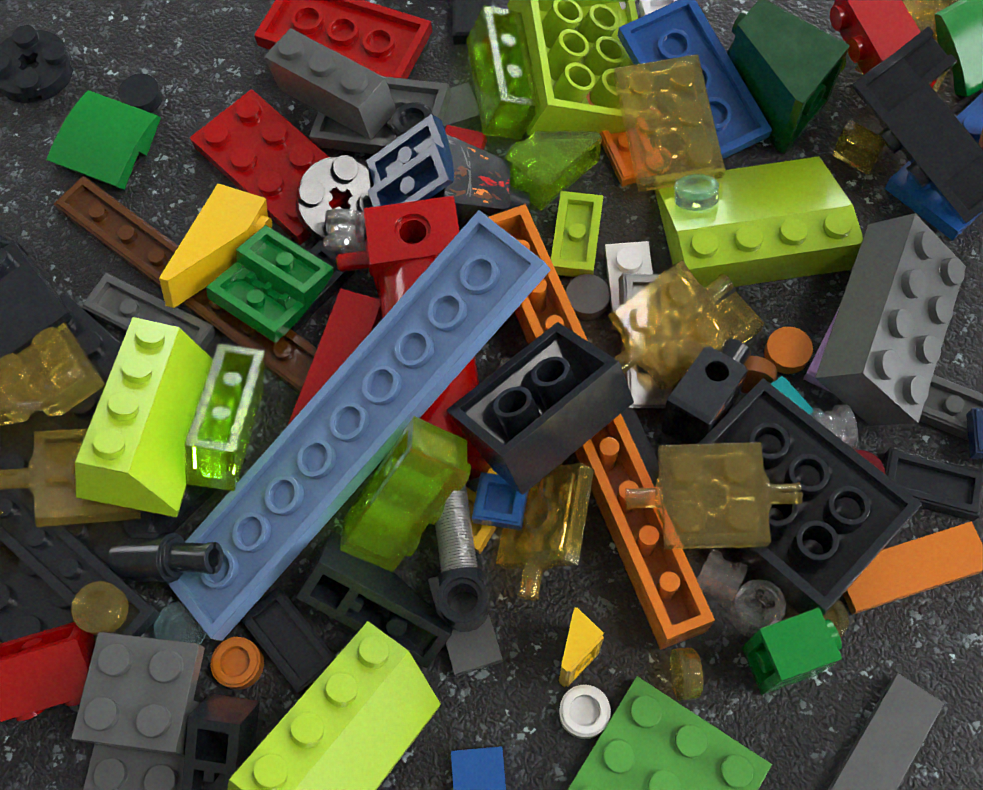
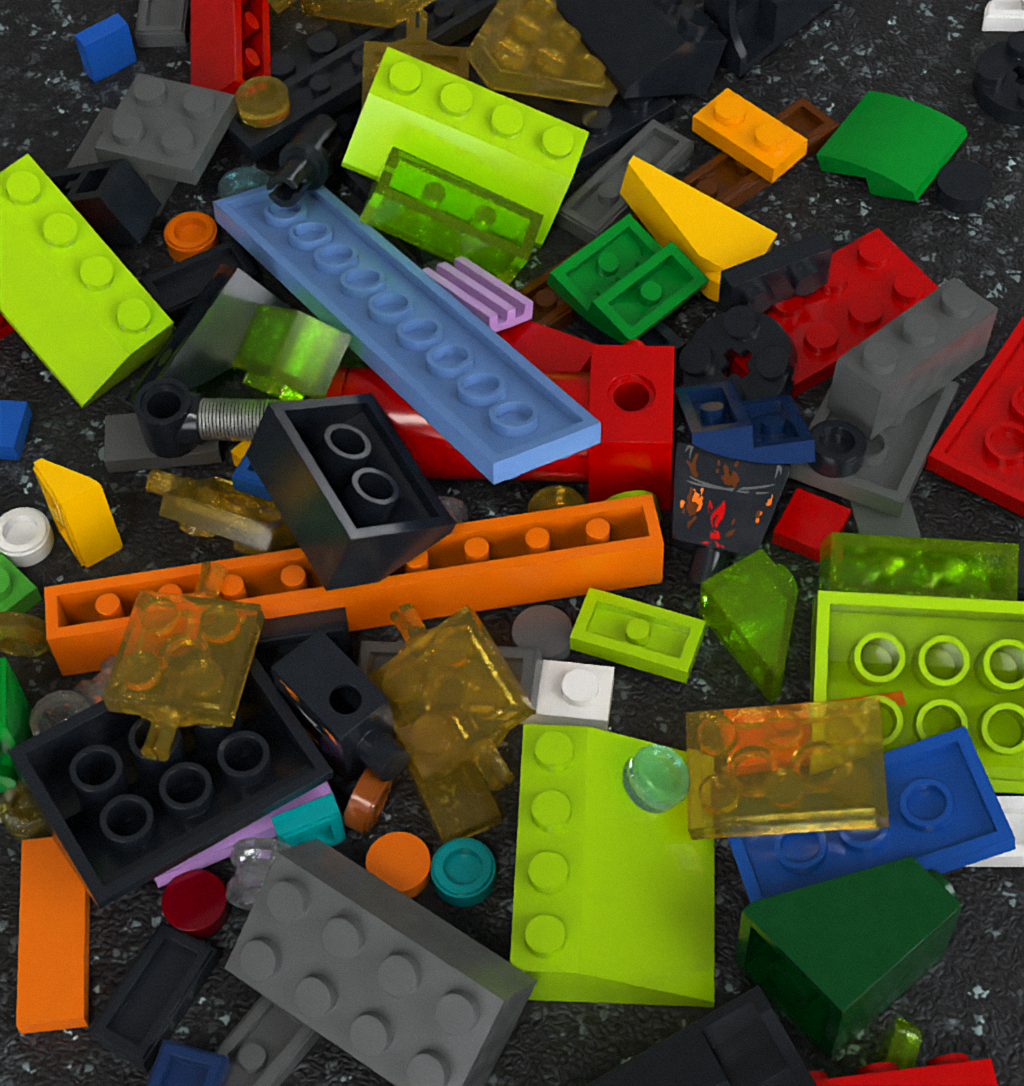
camera: 100 degrees right, 10 degrees down
clear wheel [323,209,366,253] -> none
none -> lavender tile [422,256,533,332]
none -> teal tile [431,838,497,907]
none -> light orange plate [692,88,808,183]
none -> black plate [718,232,833,313]

